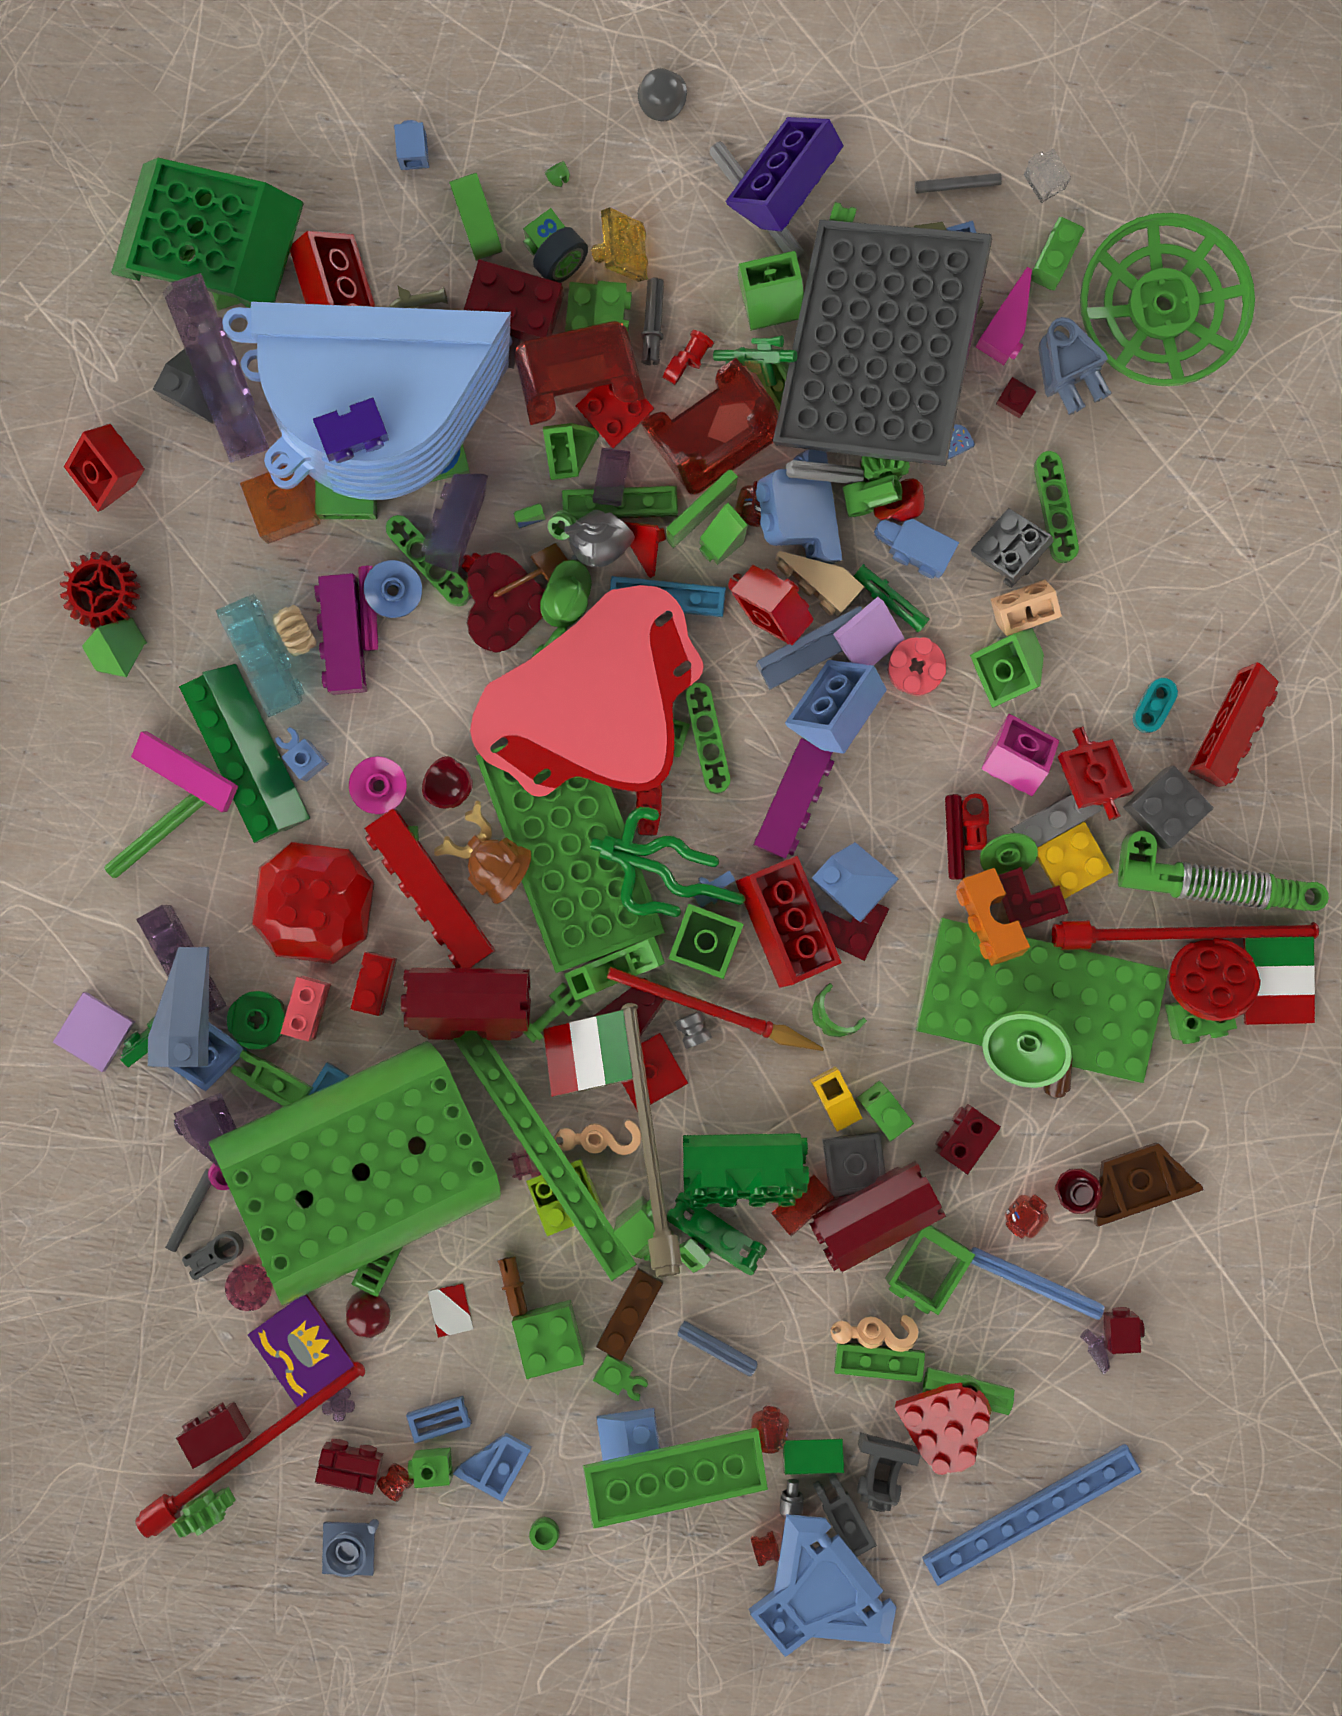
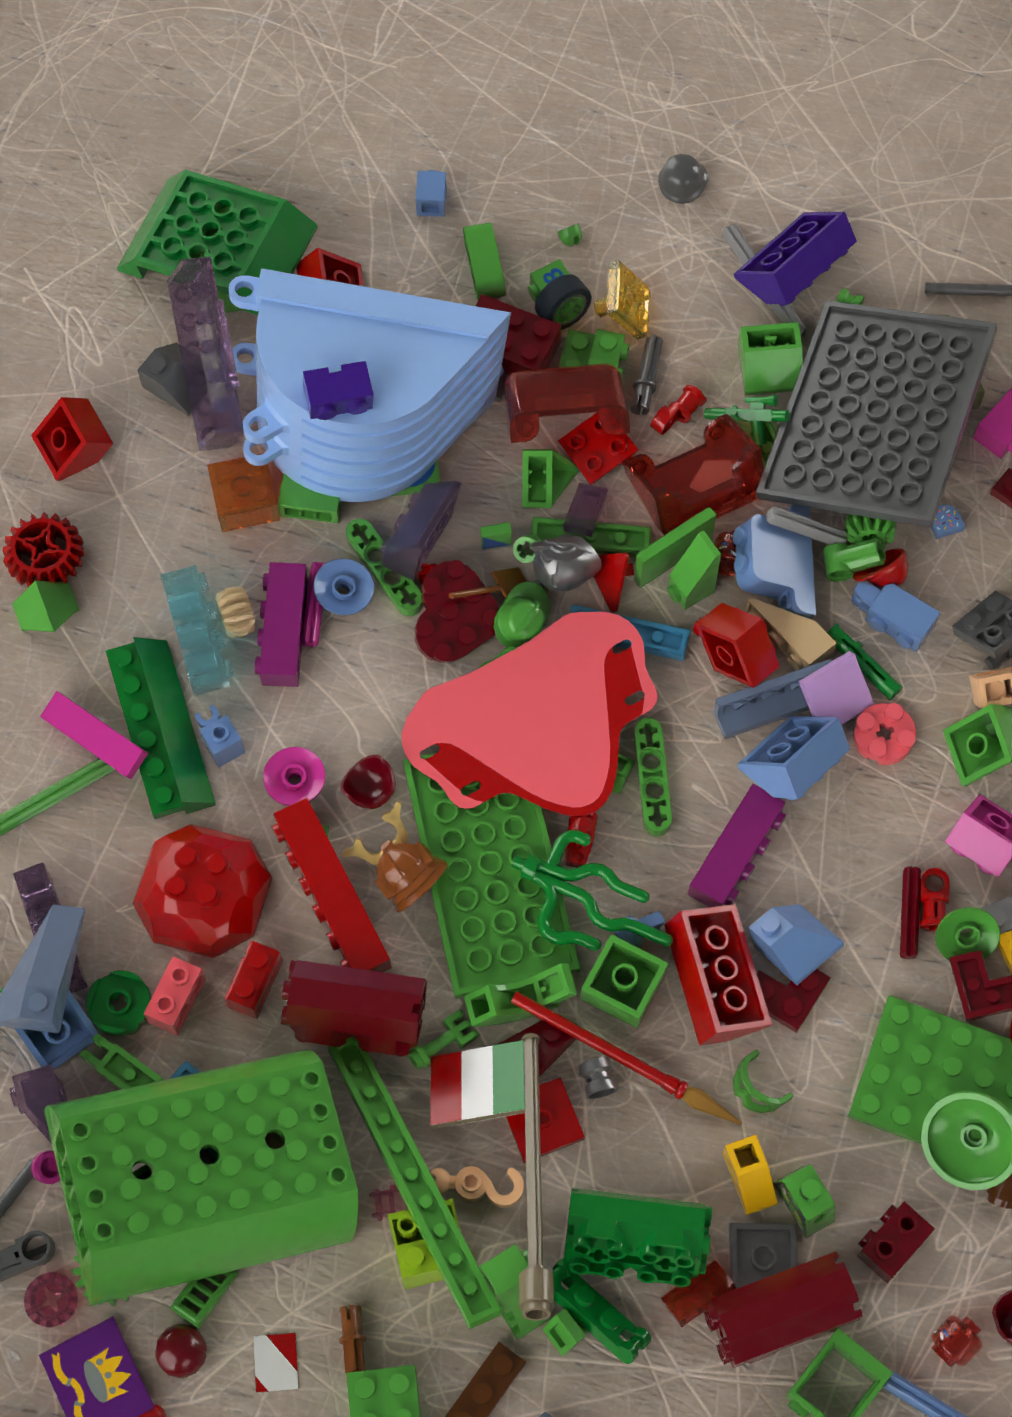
camera: 10 degrees right, 20 degrees down
orange arch [956,868,1030,966] -> none

